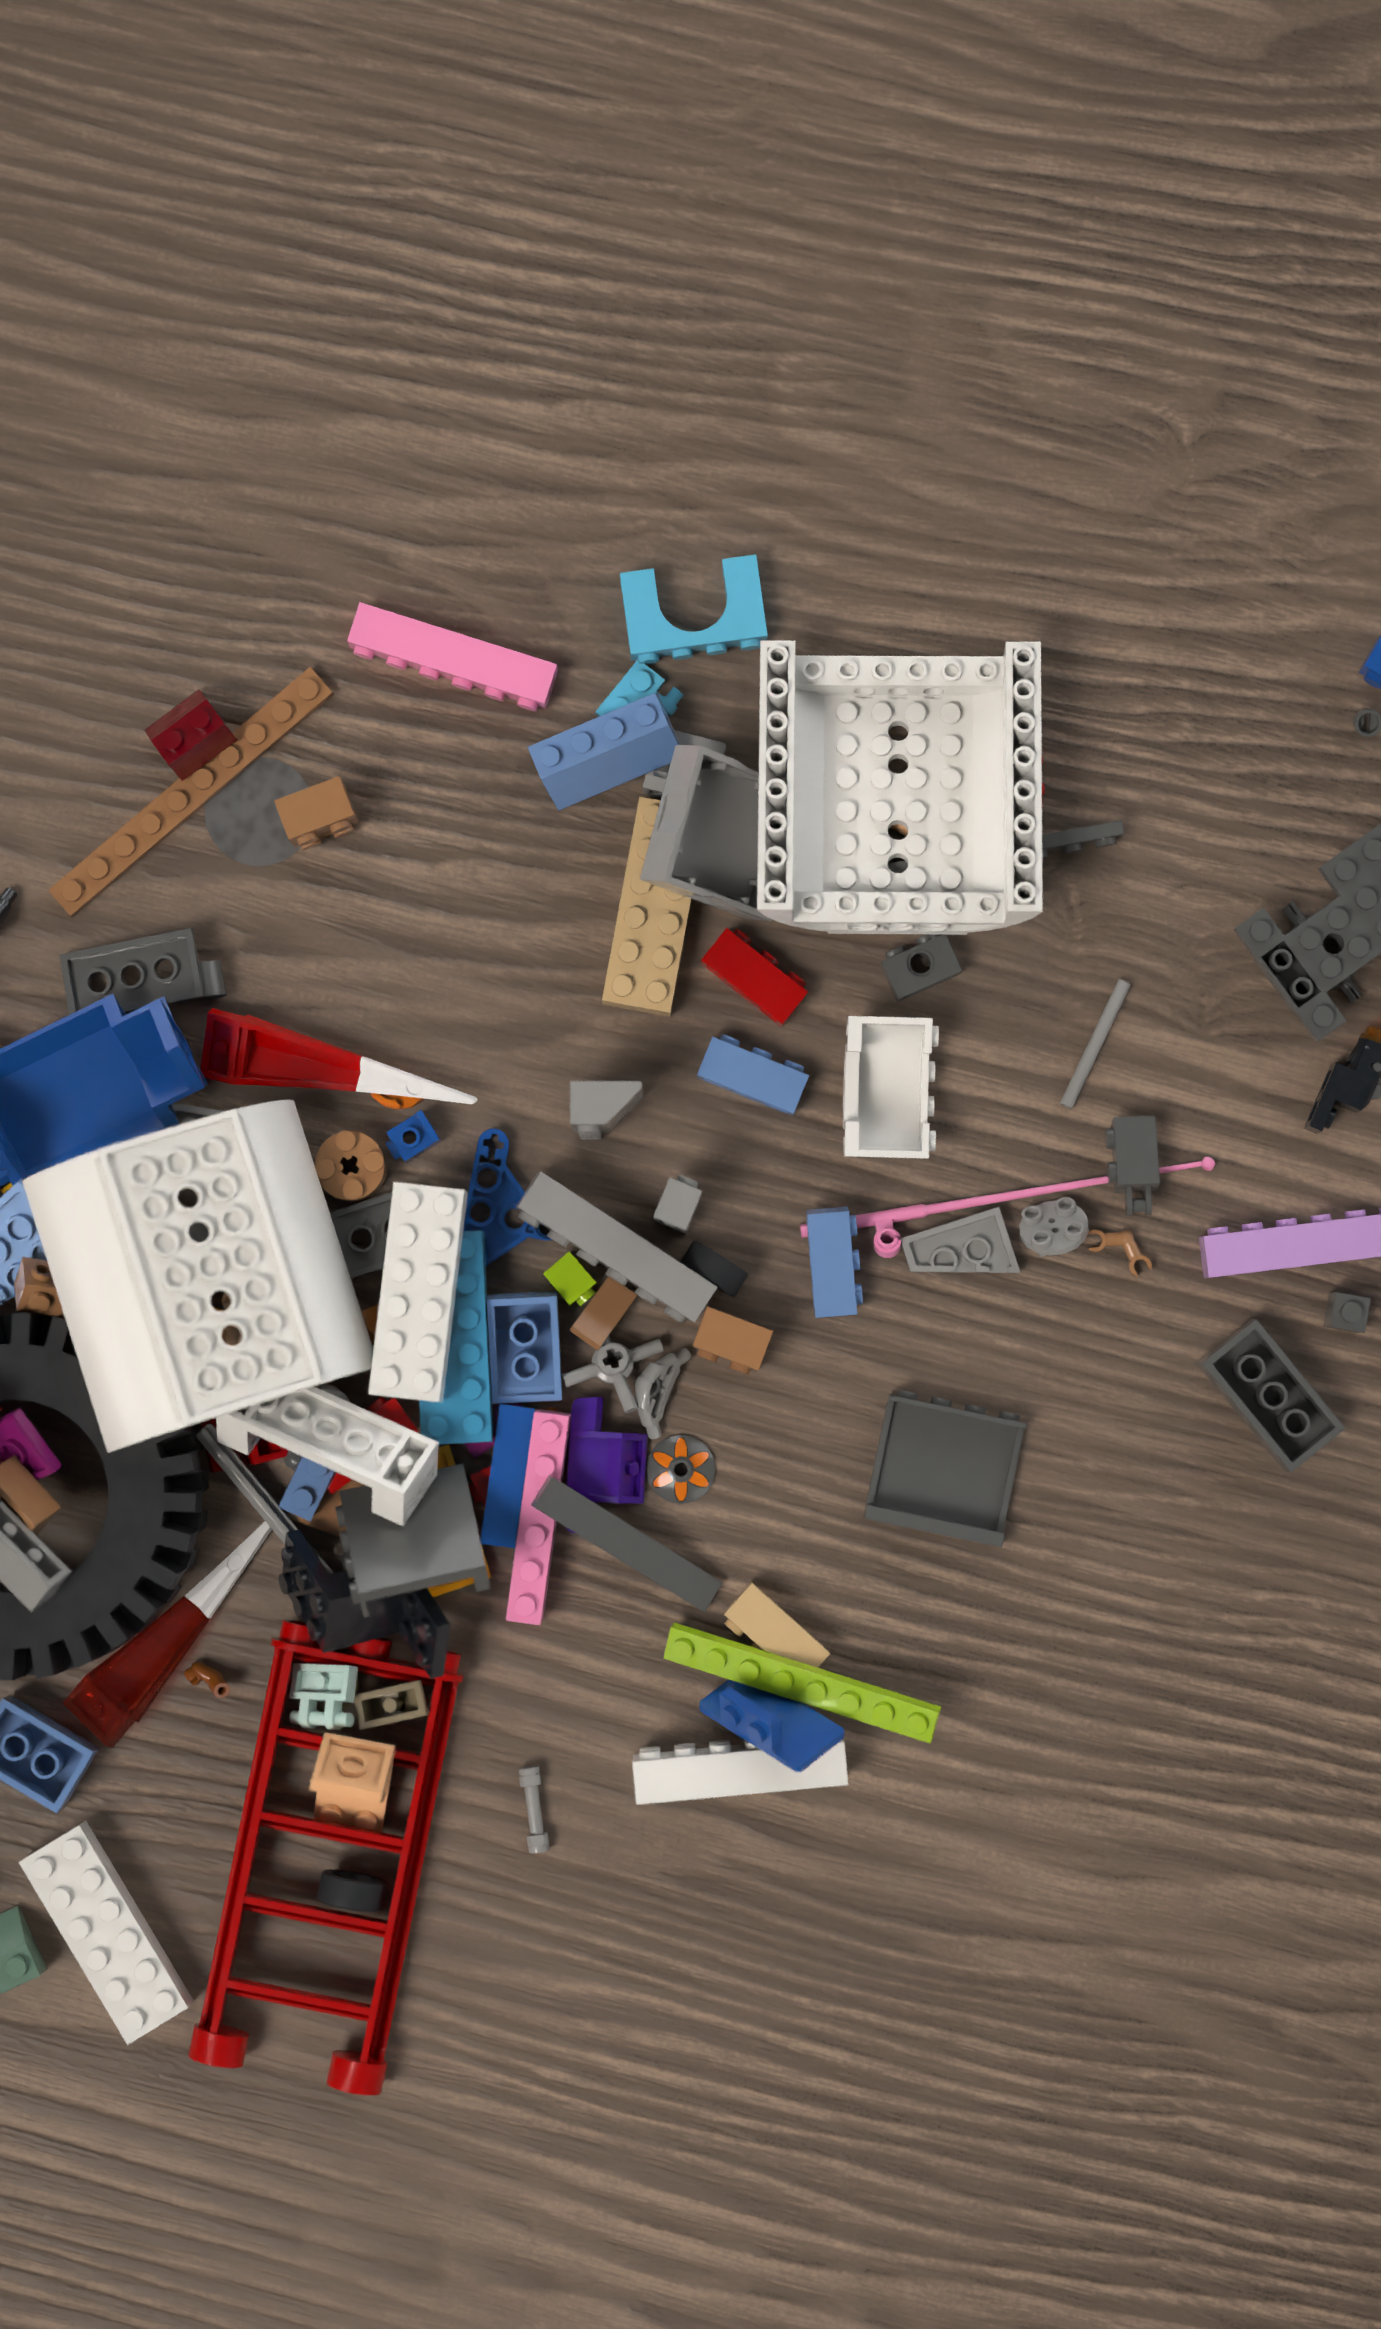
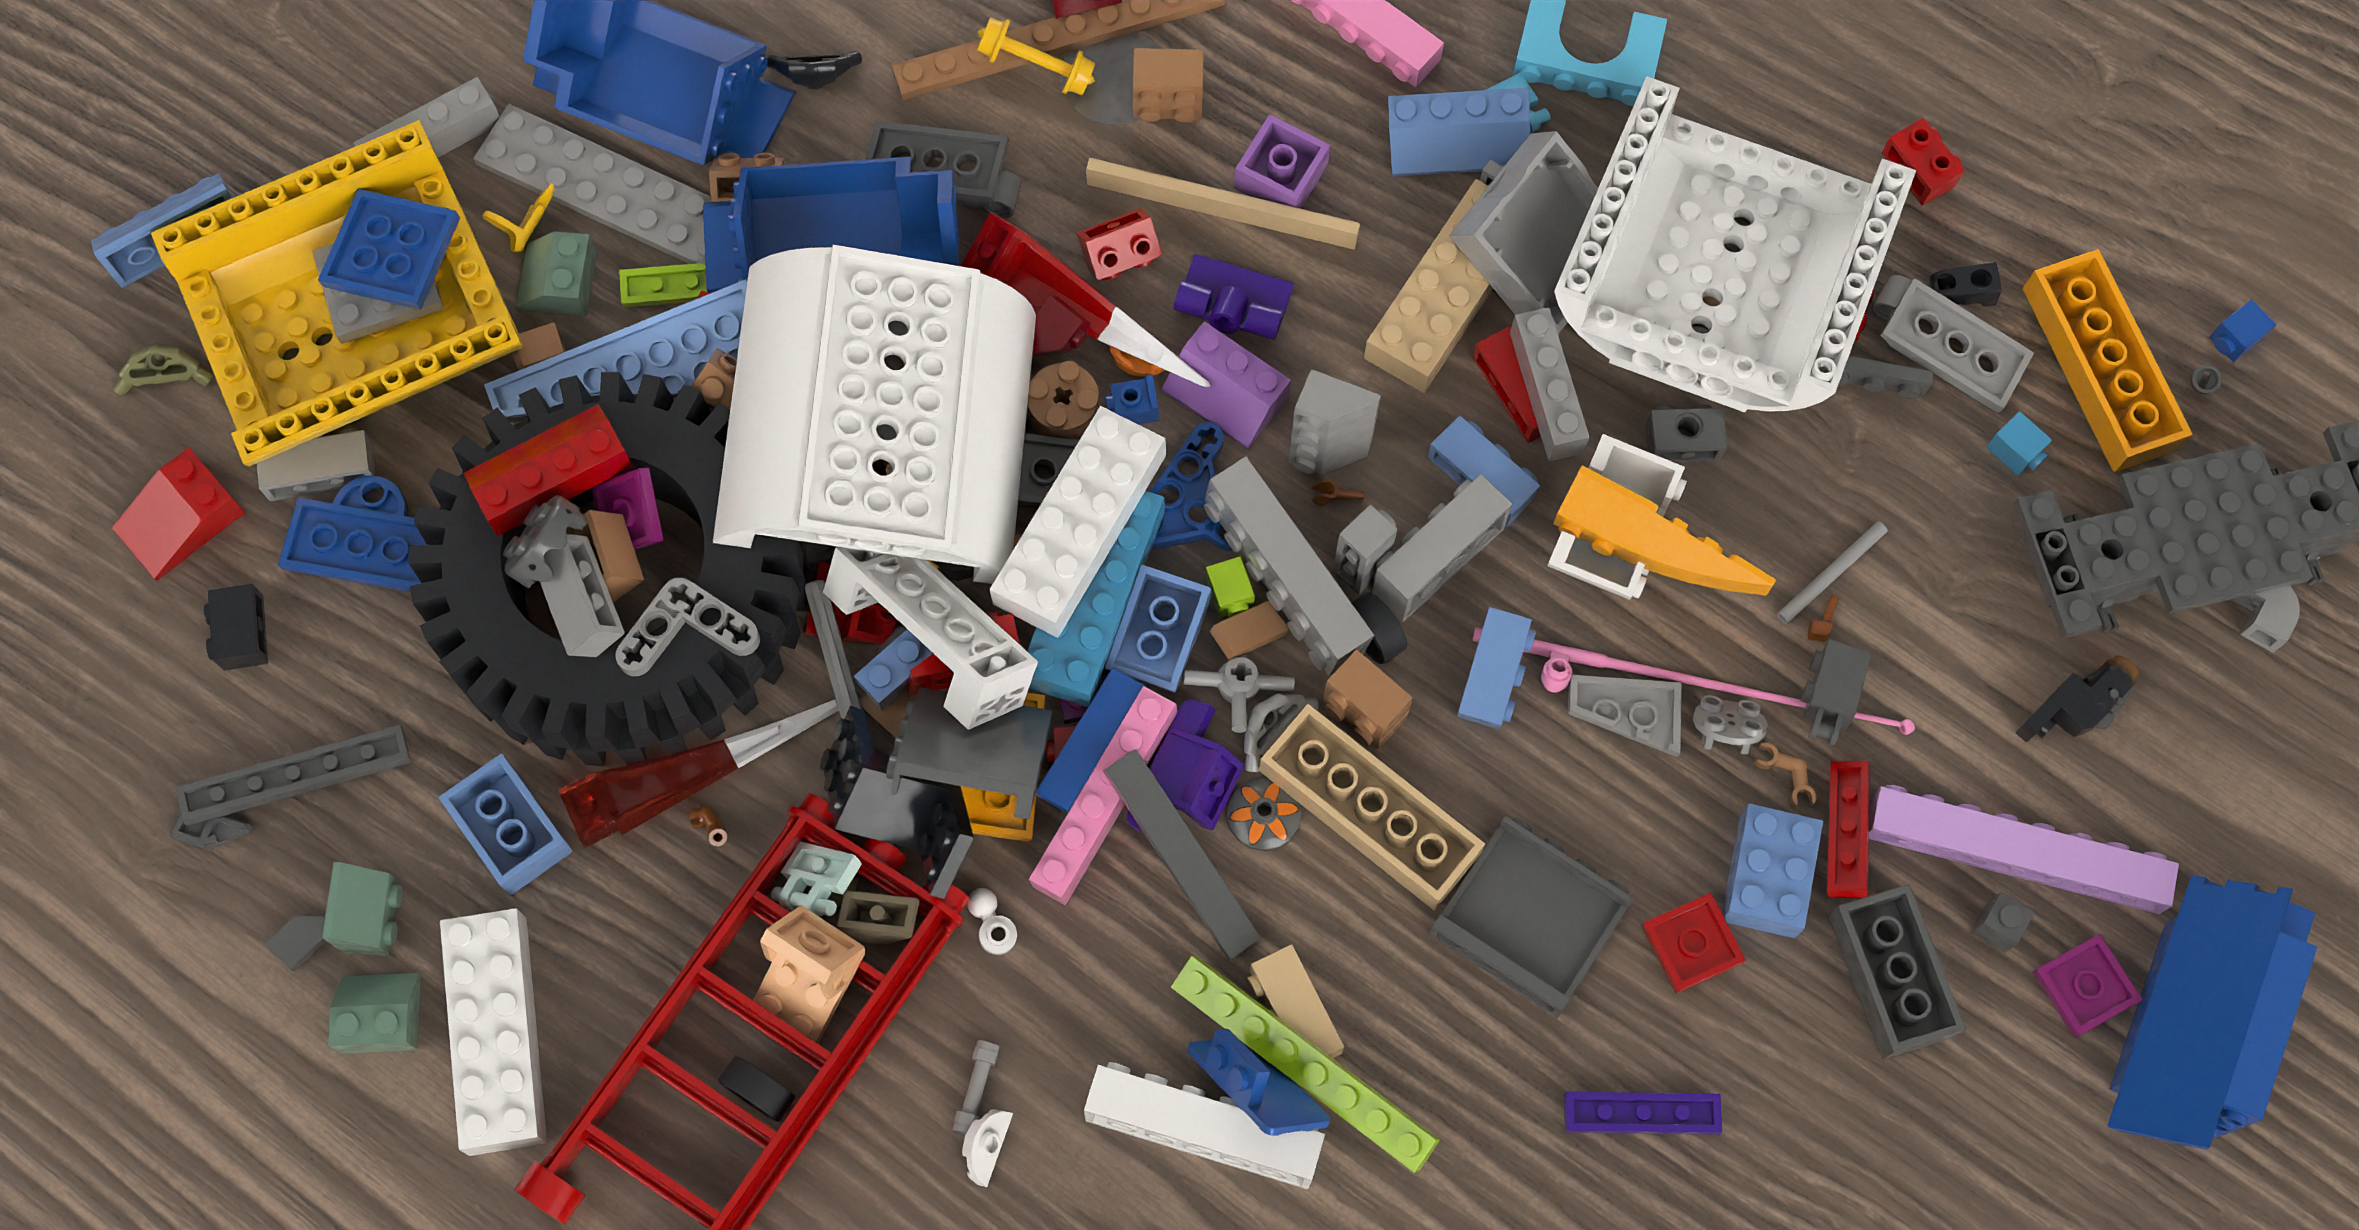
camera: 25 degrees right, 15 degrees down
none -> light grey beam [615,578,760,676]
none -> white plate [962,1109,1013,1187]
none -> white plate [967,888,1017,955]
none -> yellow piece [977,17,1095,95]
none -> dark red slope [1032,295,1091,356]
none -> brick [1077,208,1162,280]
none -> tan tile [1086,158,1360,250]
none -> medium lavender slope [1162,321,1291,450]
none -> dark purple panel [1173,254,1293,340]
none -> medium lavender brick [1234,114,1330,208]
none -> tan brick [1259,704,1485,911]
none -> dark orange hand [1312,479,1364,506]
none -> light grey brick [1372,474,1512,623]
none -> light grey brick [1510,307,1590,461]
none -> light orange wedge [1553,465,1776,596]
none -> dark purple plate [1564,1092,1722,1135]
none -> red plate [1641,893,1746,994]
none -> medium blue brick [1722,804,1823,939]
none -> dark orange hand [1808,595,1839,642]
none -> red plate [1827,761,1870,898]
none -> light grey hinge [1872,275,2034,413]
none -> red brick [1882,117,1965,206]
none -> black leg [1929,262,2002,306]
none -> dark azure brick [1986,411,2052,476]
none -> light orange brick [2022,249,2193,473]

